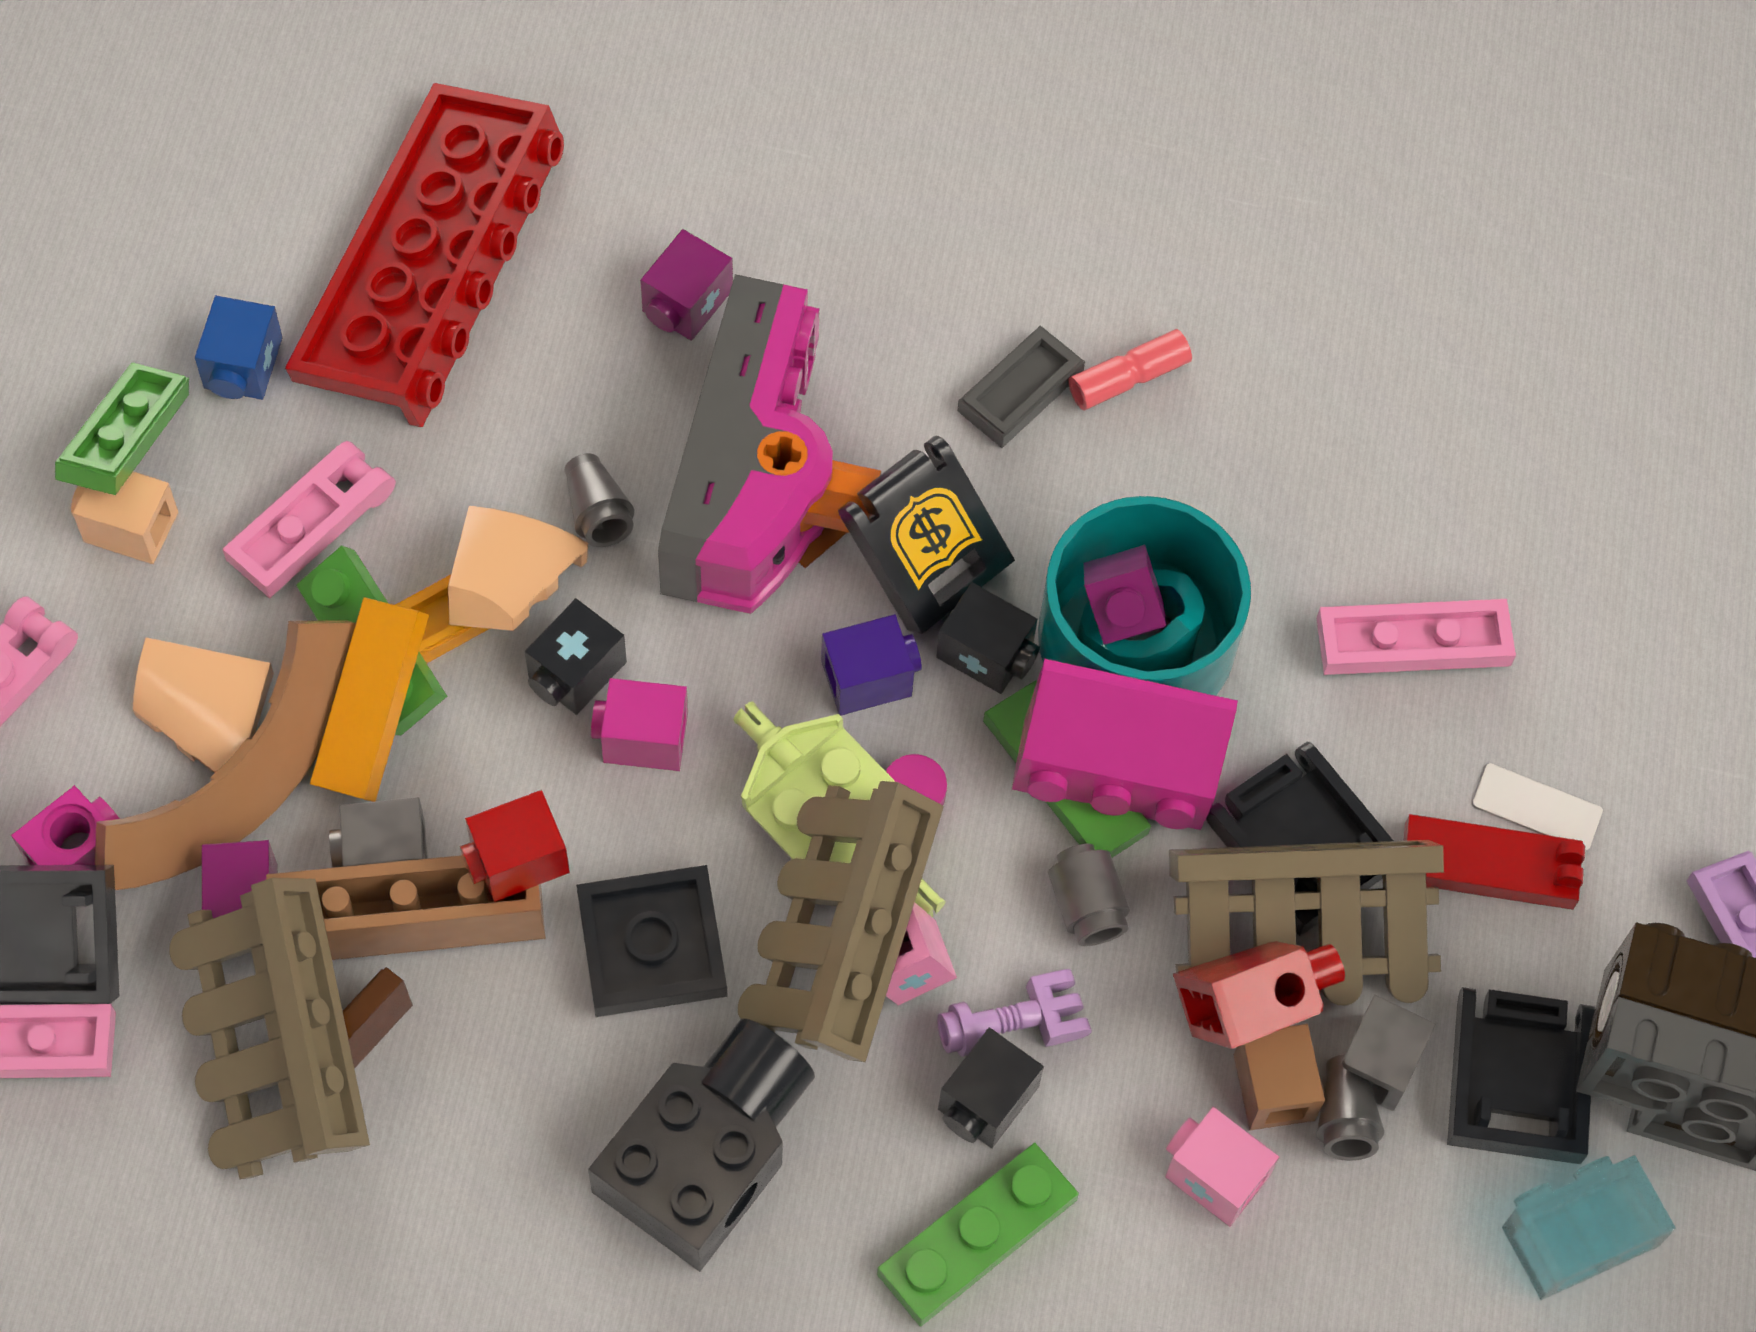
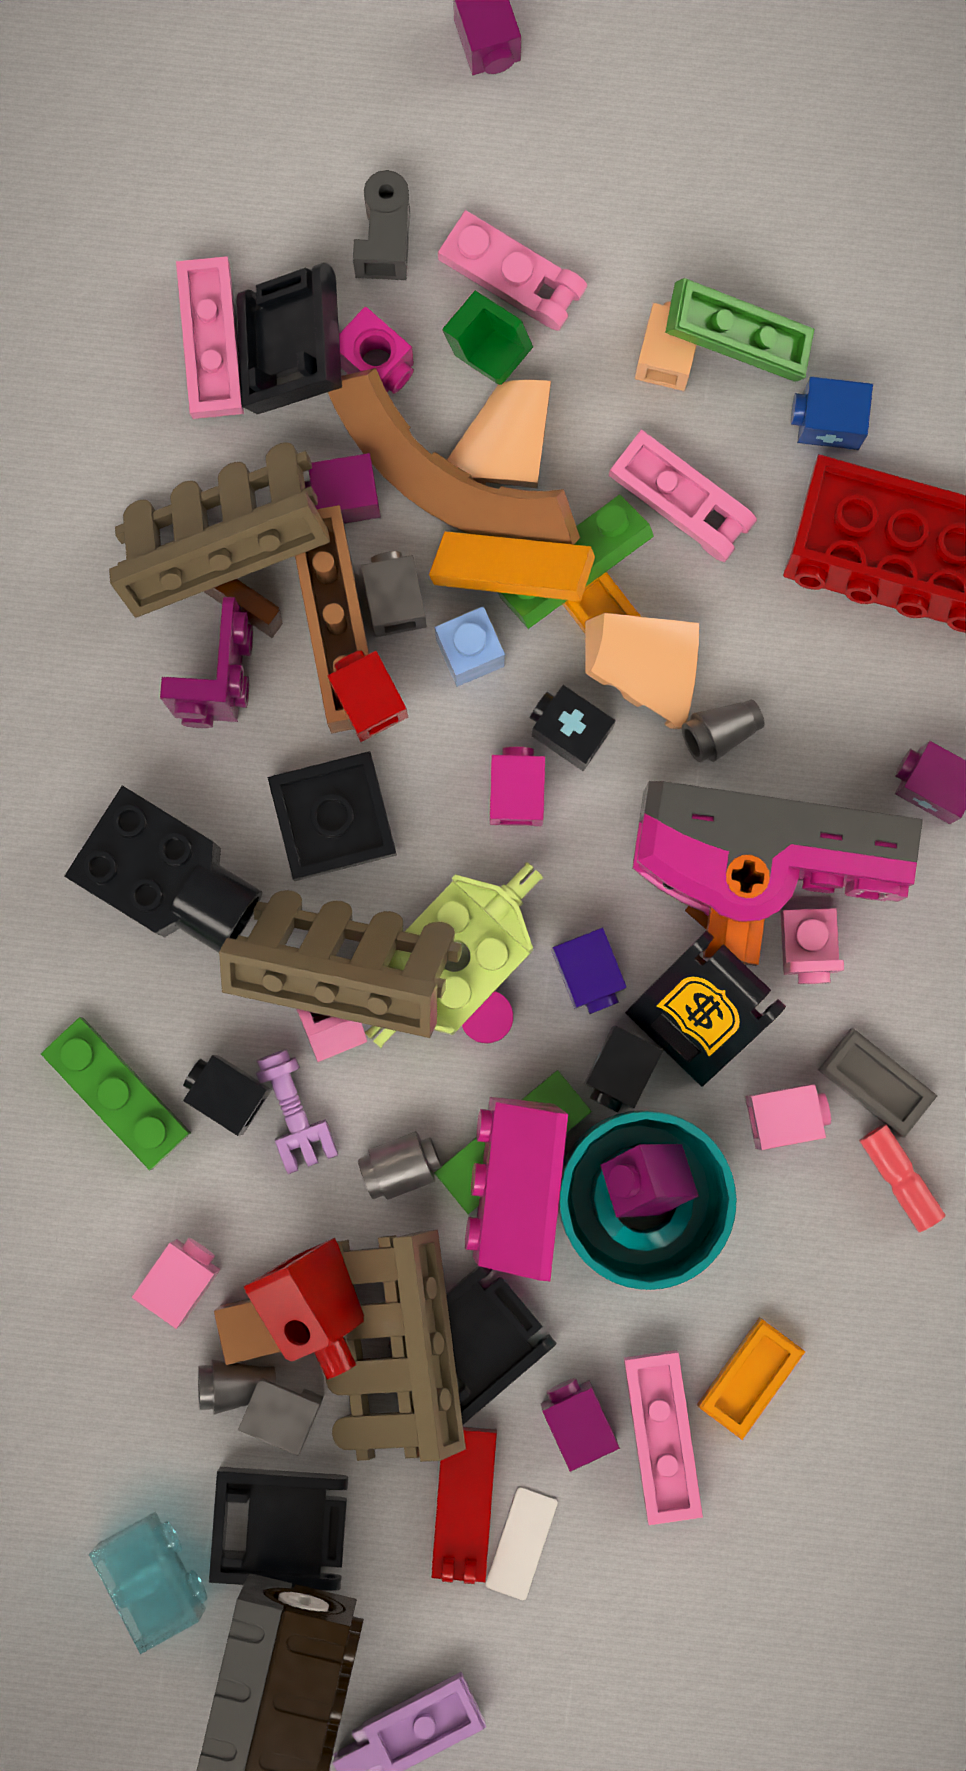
camera: 90 degrees right, 20 degrees up
none -> magenta bracket [160,597,253,728]
none -> light blue brick [435,606,505,687]
none -> green panel [442,290,533,385]
none -> magenta brick [541,1378,620,1472]
none -> light orange tile [697,1317,806,1440]
none -> bright pink brick [745,1084,831,1150]
none -> bright pink bracket [781,908,844,984]

